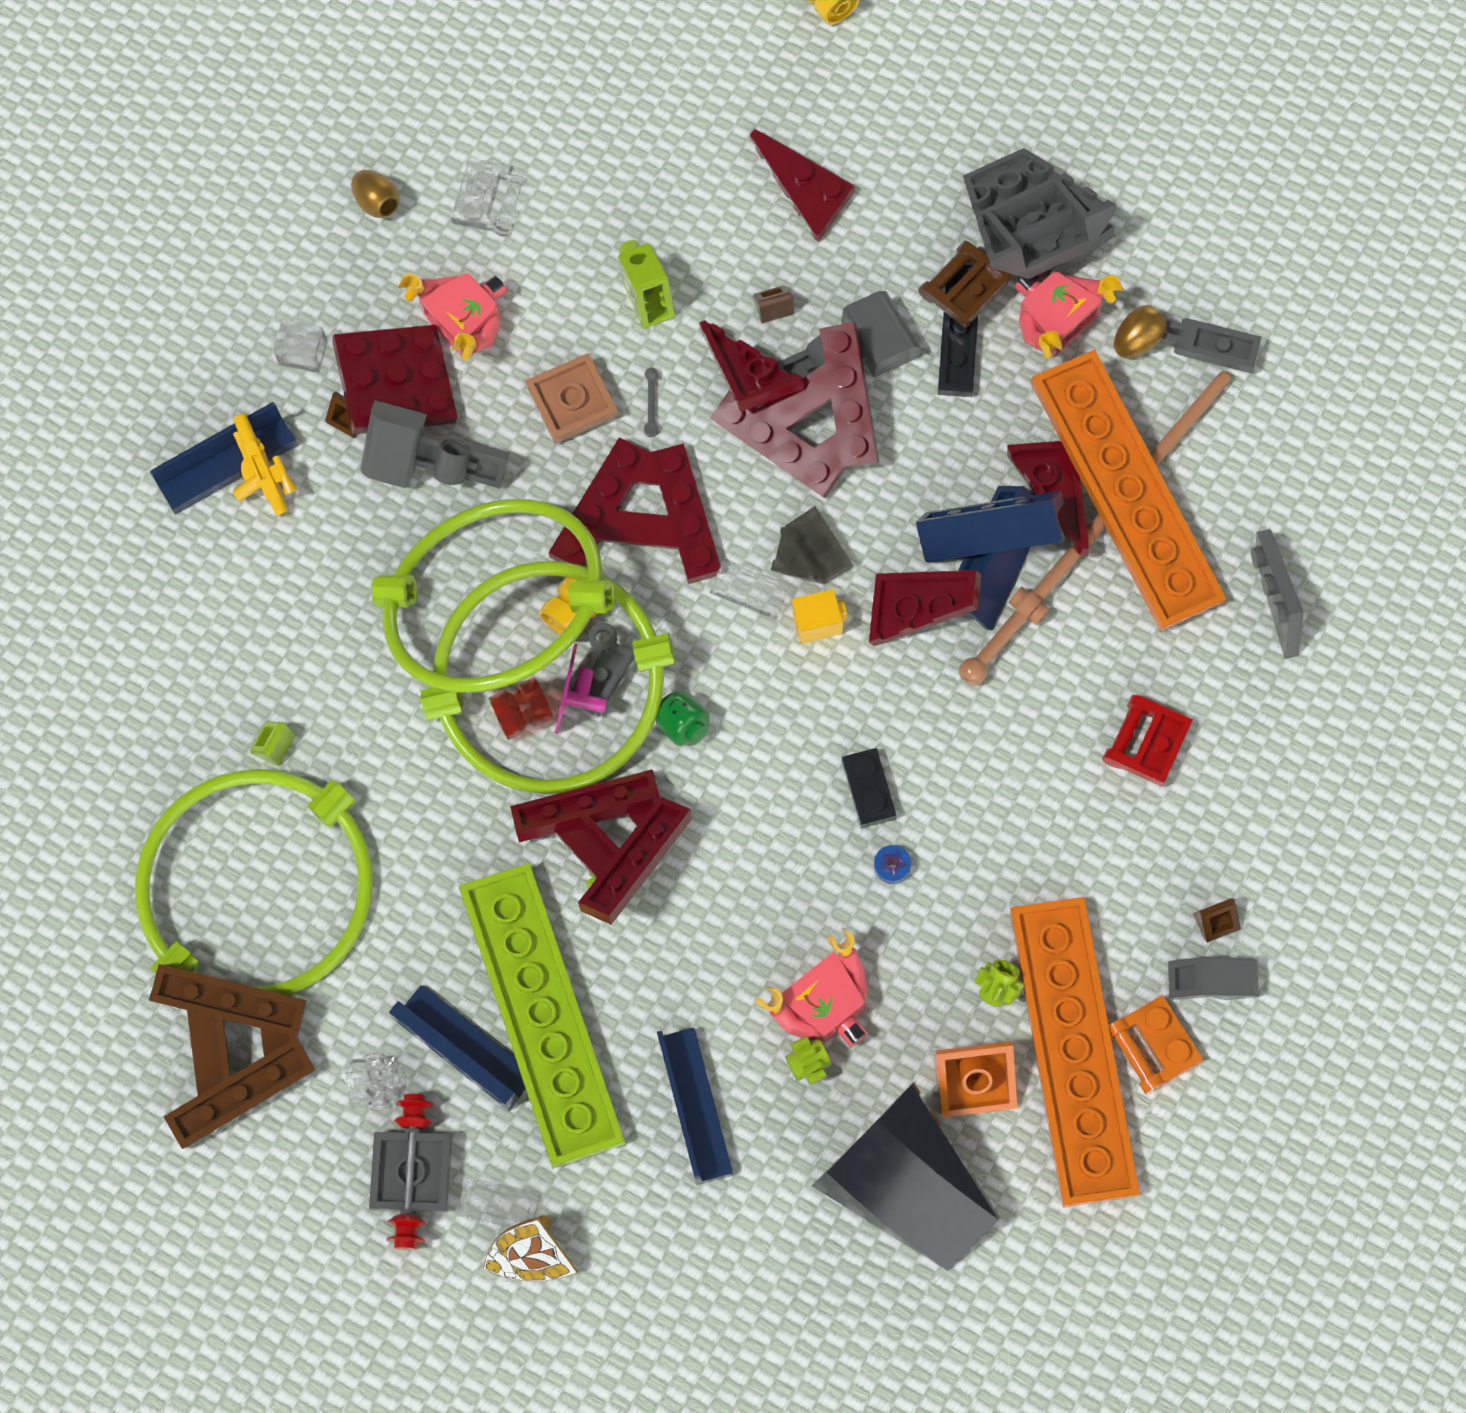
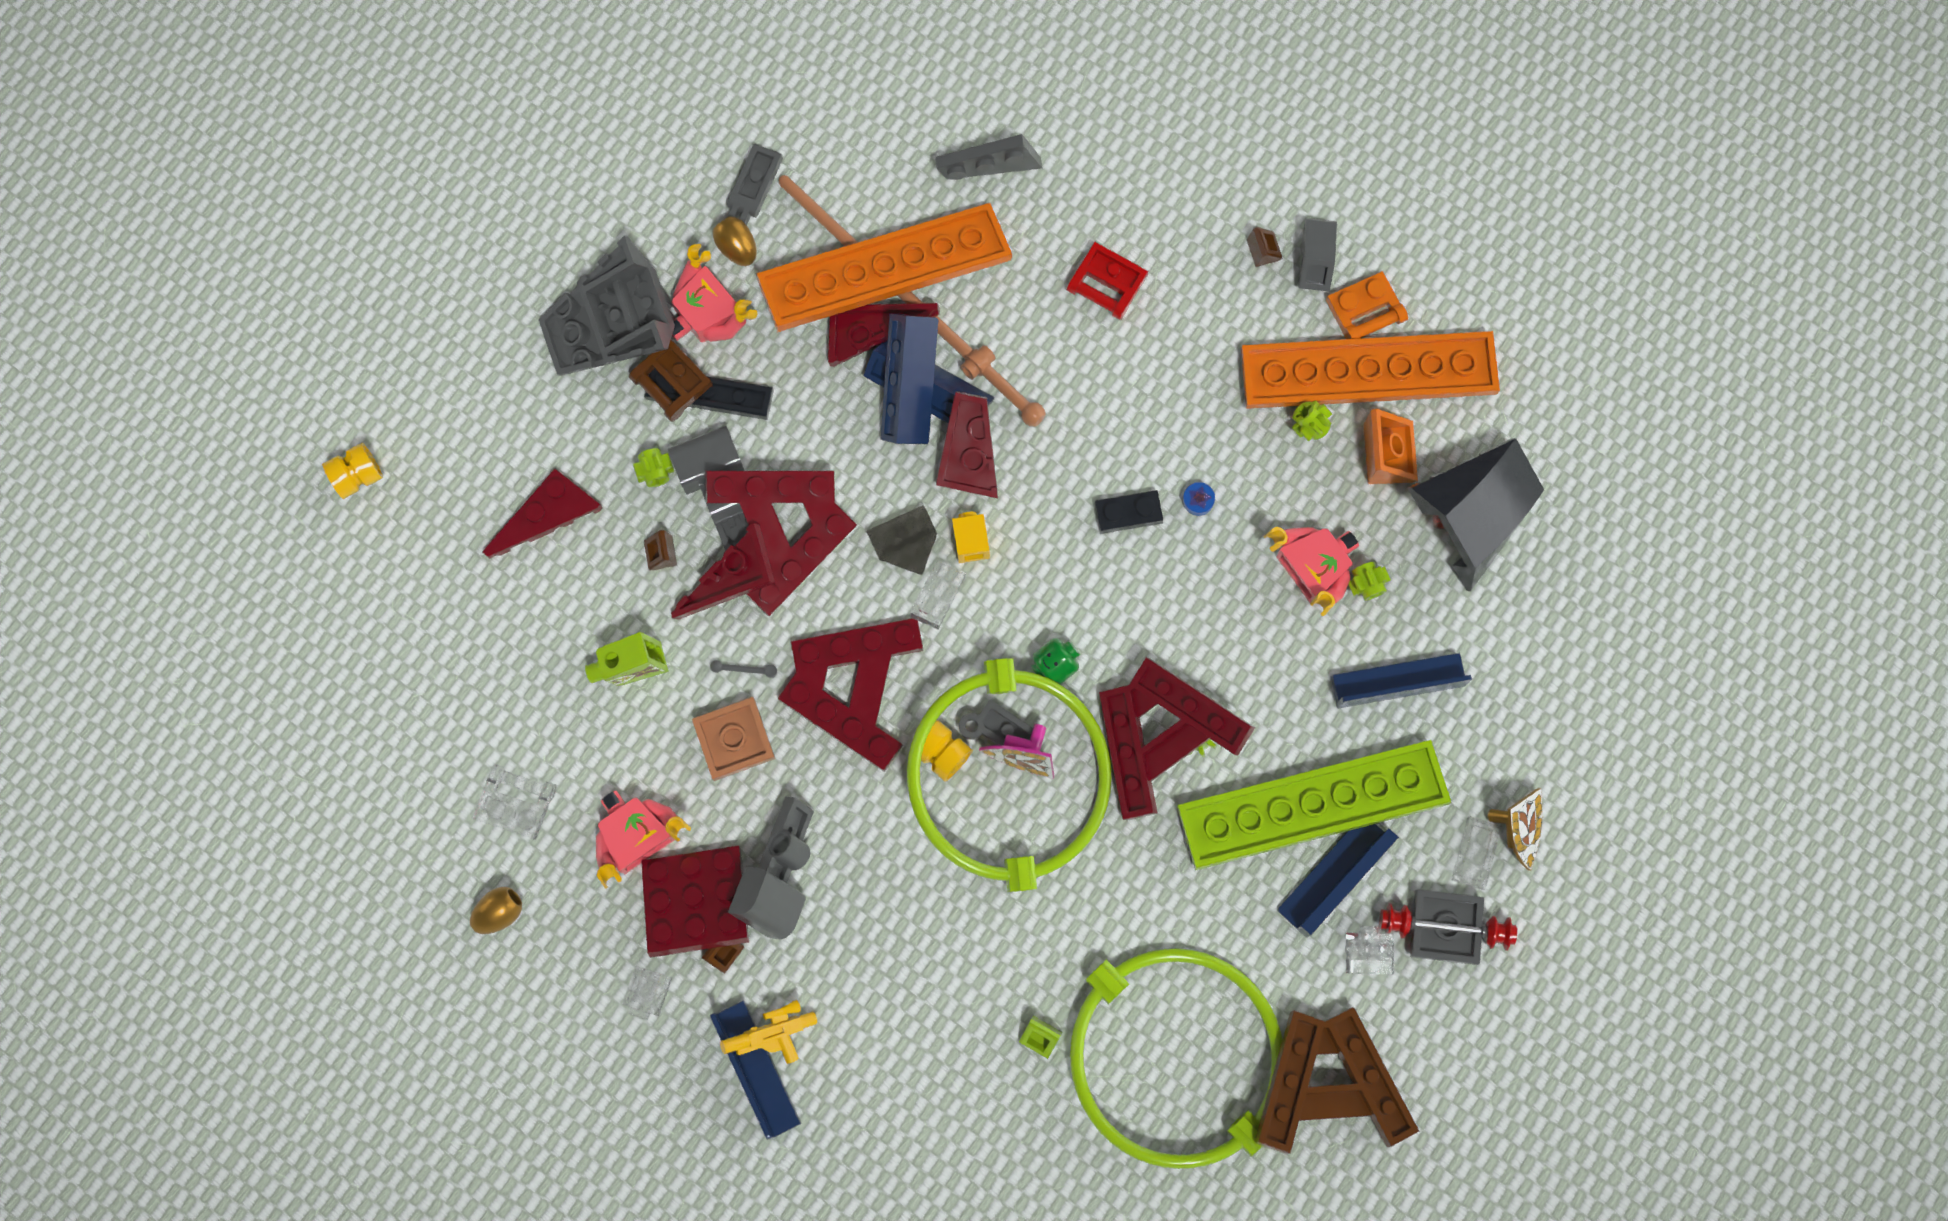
camera: 85 degrees left, 5 degrees up
lime piece [371,499,615,692] -> none
clear red wheel [488,677,554,740] -> none
none -> lime gear [633,448,674,487]

